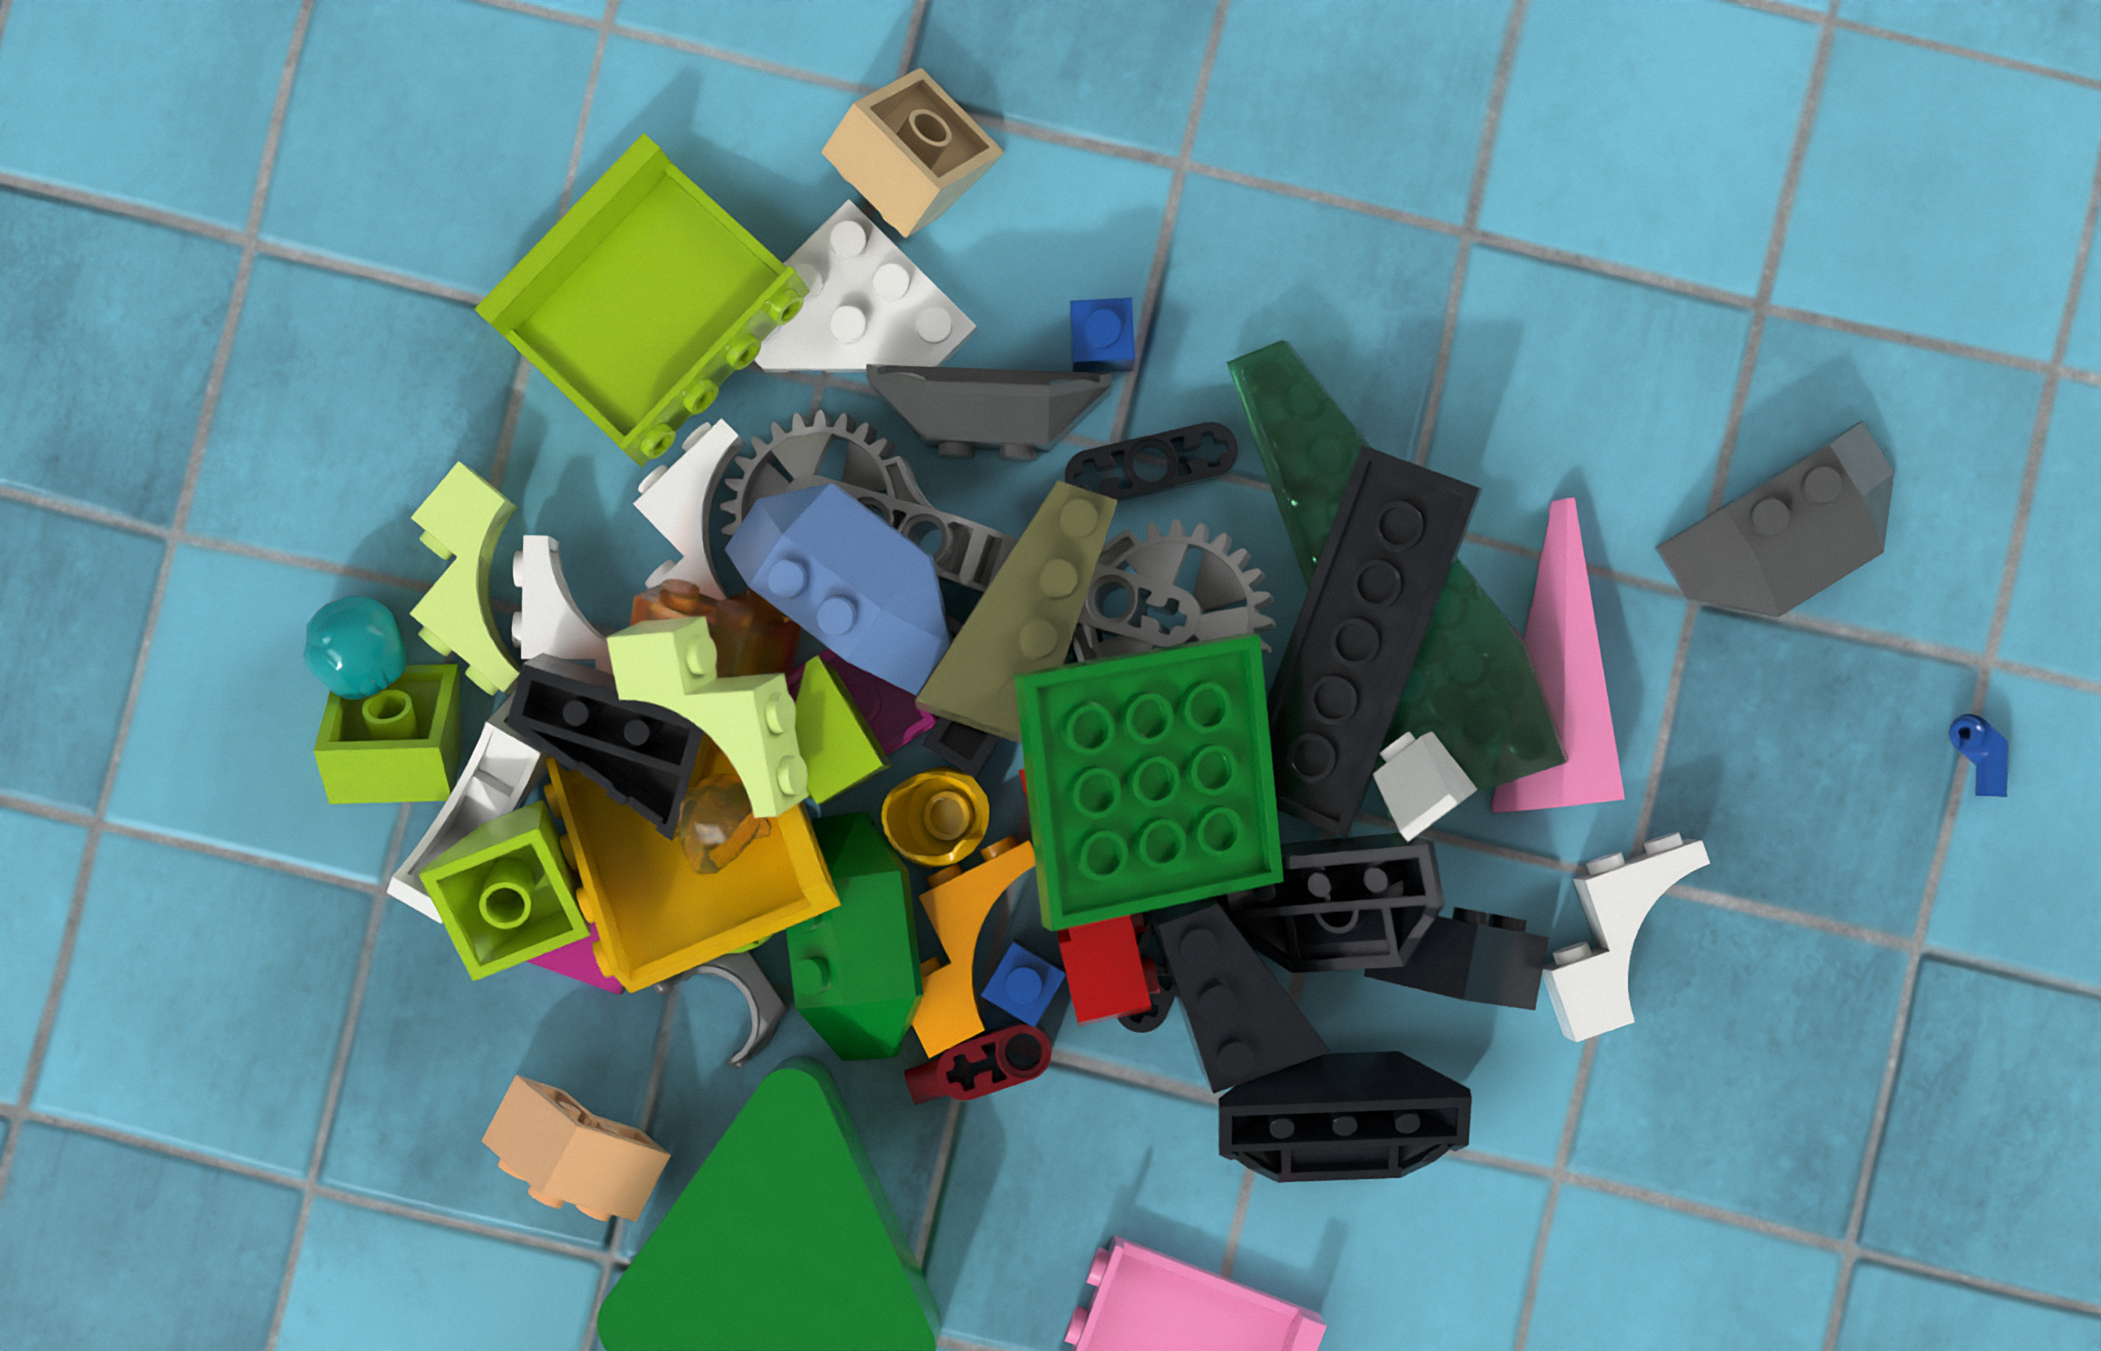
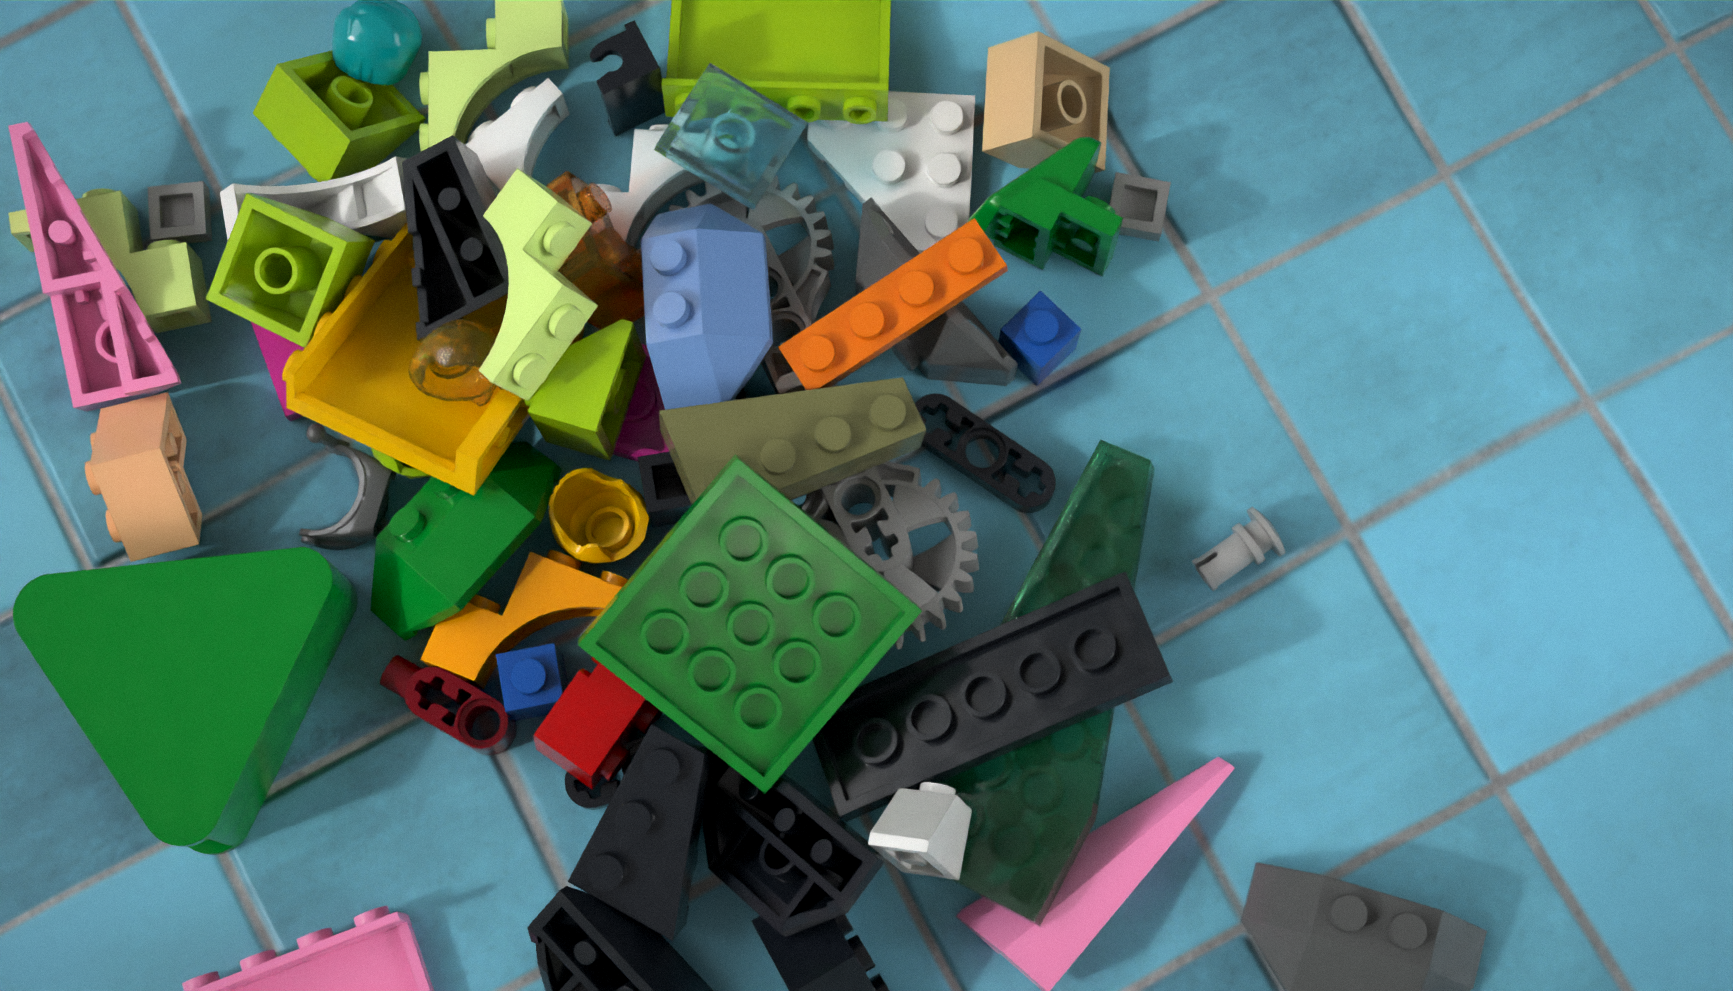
camera: 50 degrees right, 10 degrees down
none -> bright pink wedge [8,122,181,412]
none -> yellowish green arch [8,188,211,333]
none -> light grey plate [147,181,212,244]
none -> black hinge [590,20,665,136]
none -> clear light blue slope [654,63,808,210]
none -> orange plate [778,218,1008,390]
none -> green piece [967,137,1123,276]
none -> light grey plate [1109,172,1171,242]
none -> light grey pin [1192,507,1285,591]

